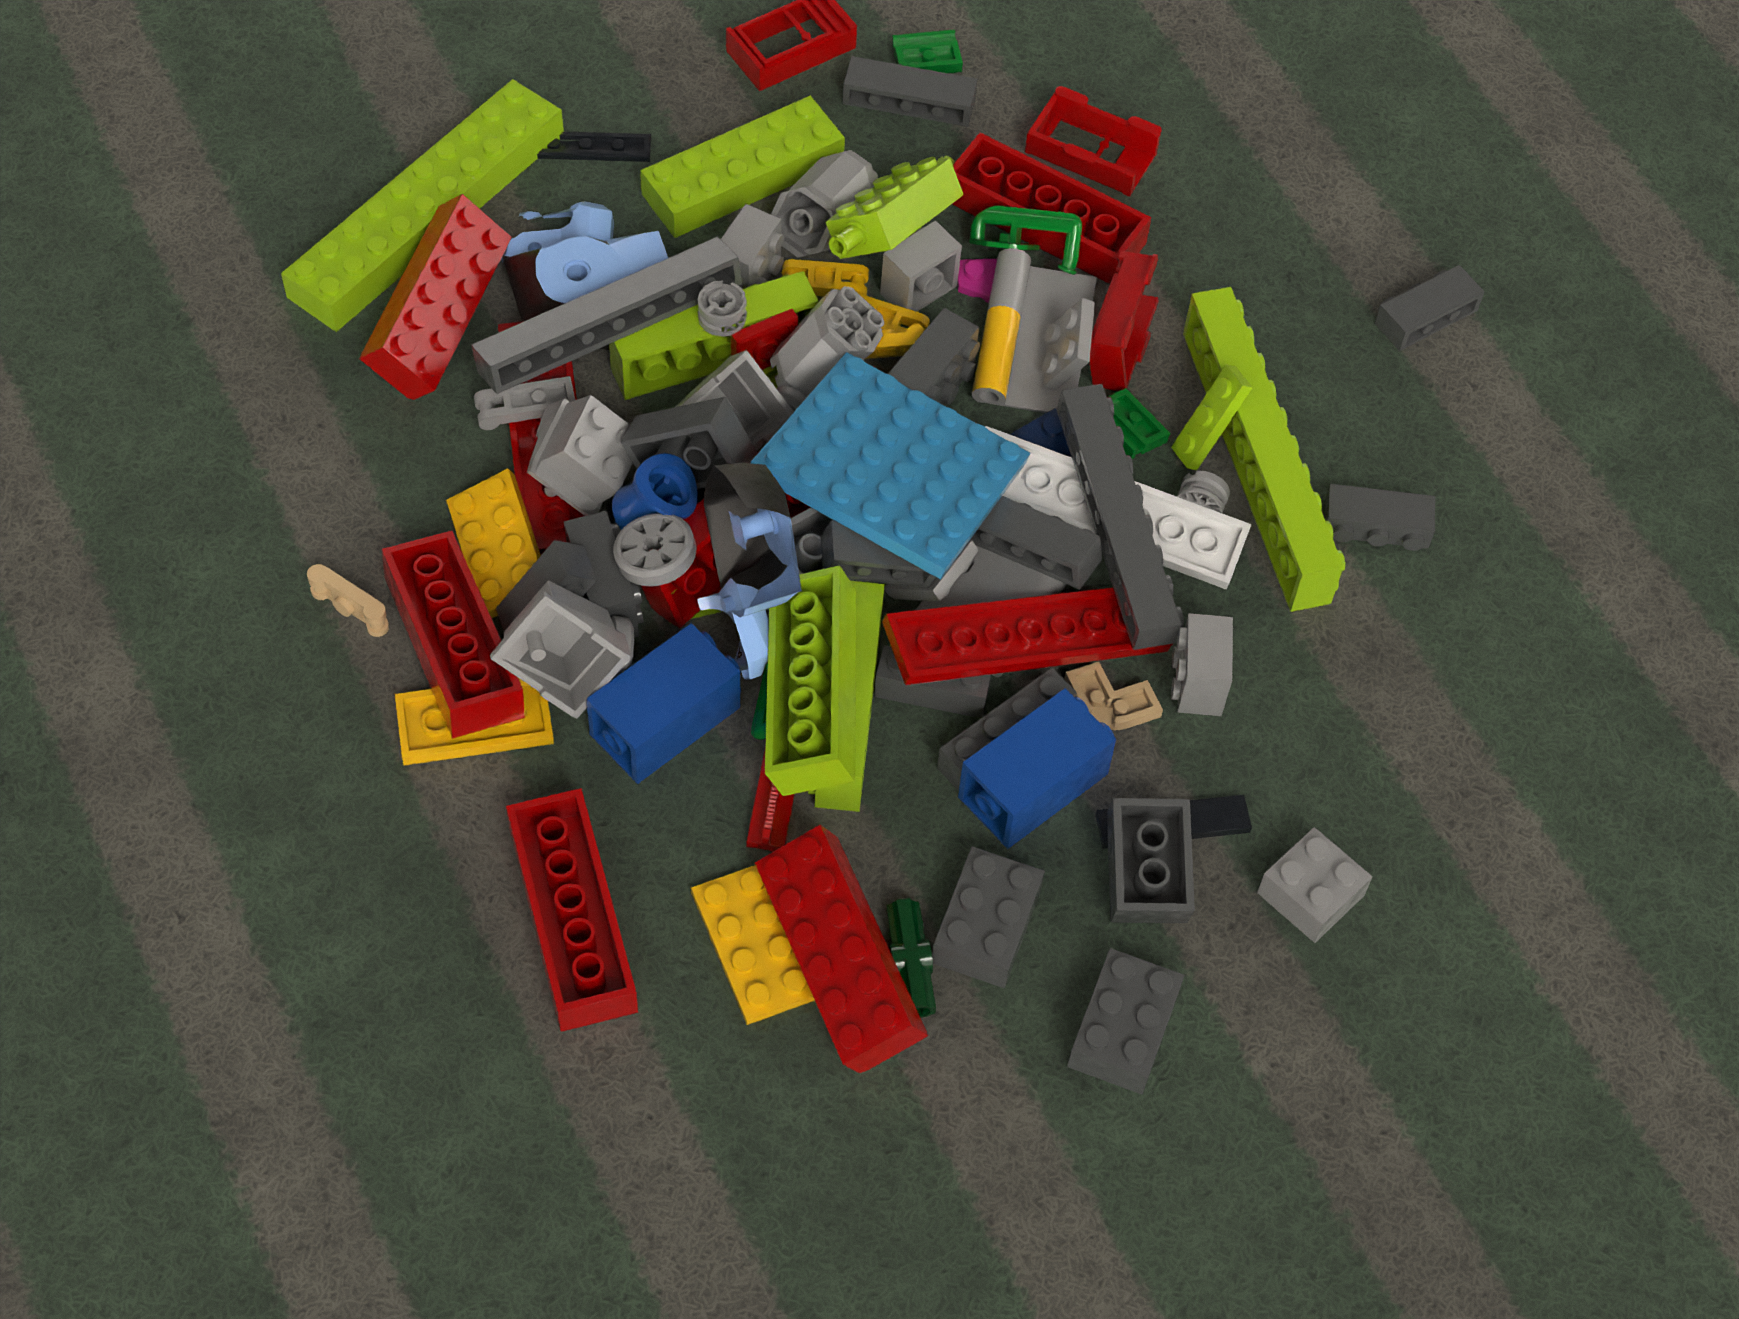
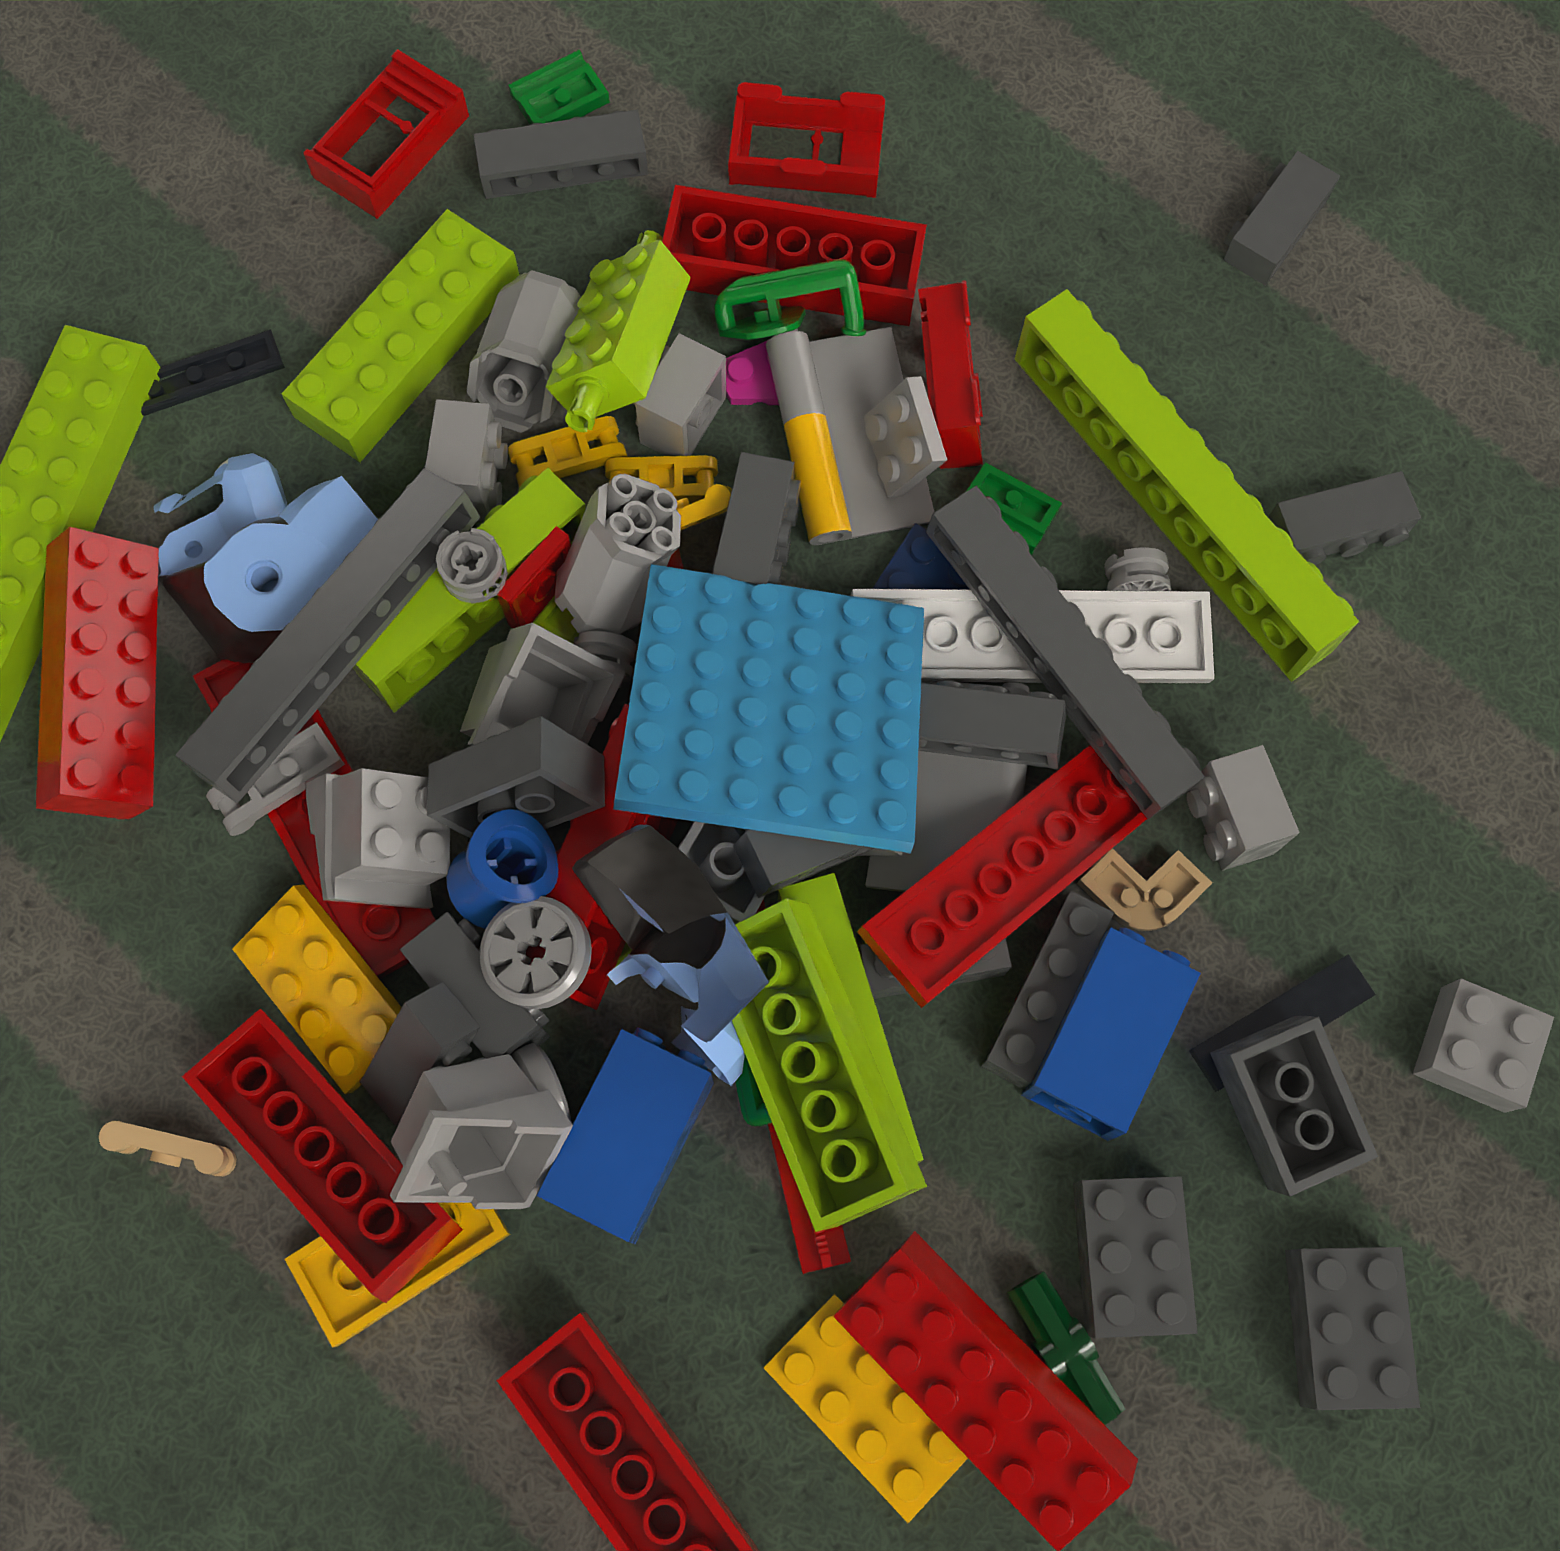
camera: 20 degrees left, 15 degrees up
lime plate [1171,364,1253,470] -> none

